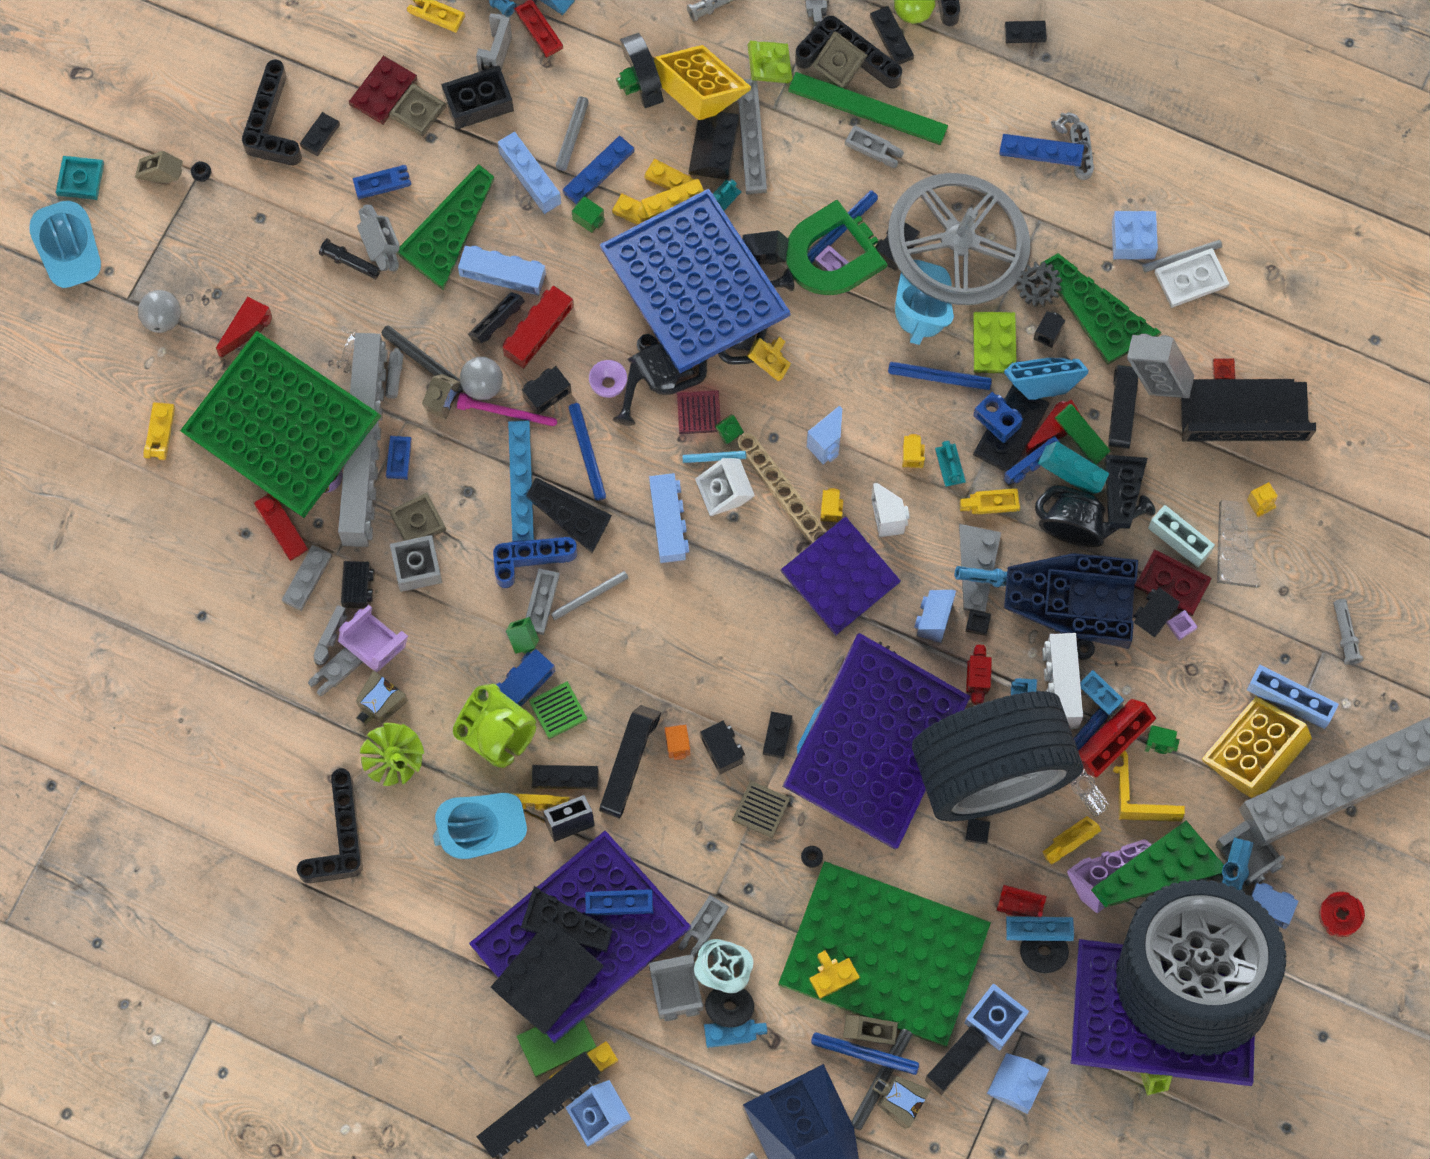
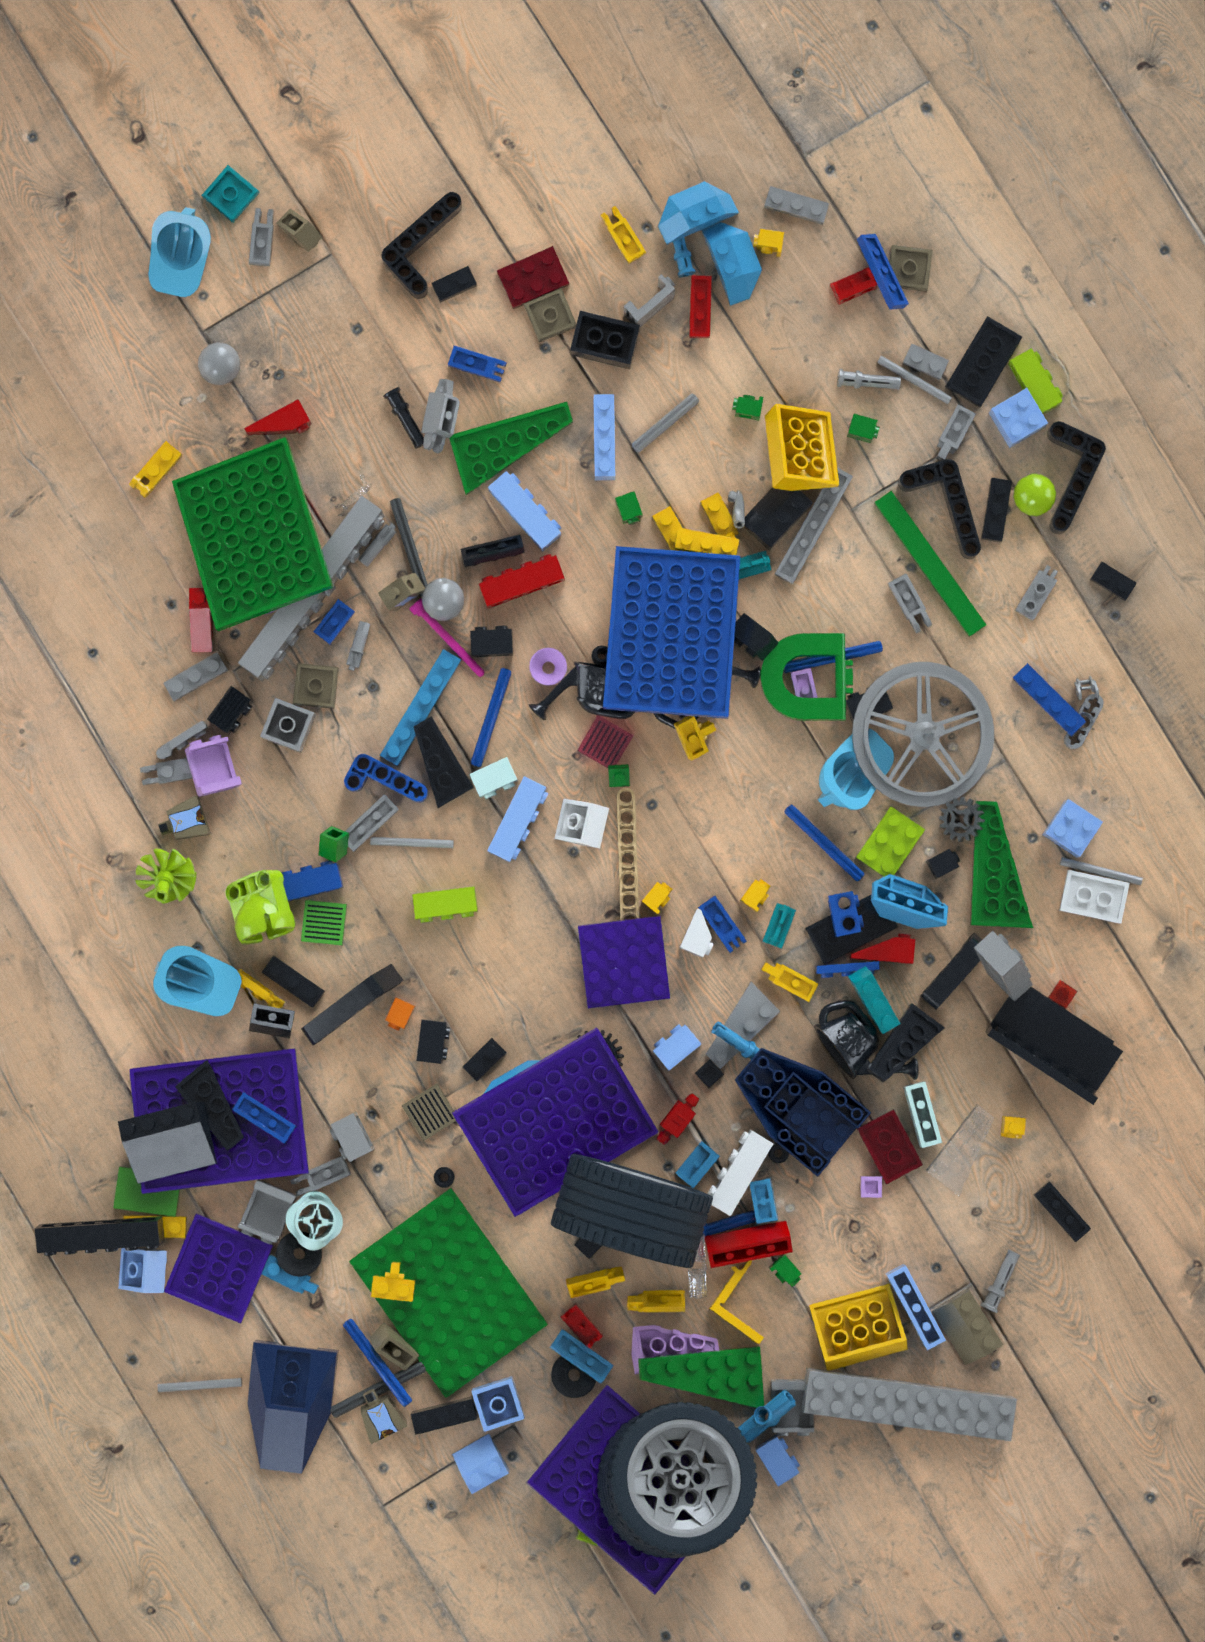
camera: 35 degrees right, 15 degrees up
black plate [191,161,212,182] -> none
black beam [297,768,363,884] -> none
blue plate [563,135,635,205] -> none
black arch [620,33,664,108] -> none
medium azure bar [682,451,746,463] -> none
lime hinge [747,40,792,83] -> none
light blue slope [806,406,842,464] -> none
dark tan tile [812,32,867,89] -> none
green tile [1054,404,1111,465] -> none
black brick [1133,587,1181,637] -> none
red plate [1319,891,1365,937] -> none
none -> dark purple plate [164,1213,274,1324]
none -> light grey hinge [249,208,274,267]
none -> light grey brick [330,1112,375,1162]
none -> light grey piece [346,621,370,671]
none -> lime brick [412,886,478,923]
none -> light aqua brick [469,757,518,799]
none -> yellow hinge [566,1266,625,1298]
none -> blue hinge [698,896,747,953]
none -> light grey arm [728,490,745,529]
none -> green brick [847,414,880,443]
none -> dark tan slope [932,1289,1003,1365]
none -> light grey hinge [1015,565,1058,621]
none -> black plate [1033,1181,1091,1242]

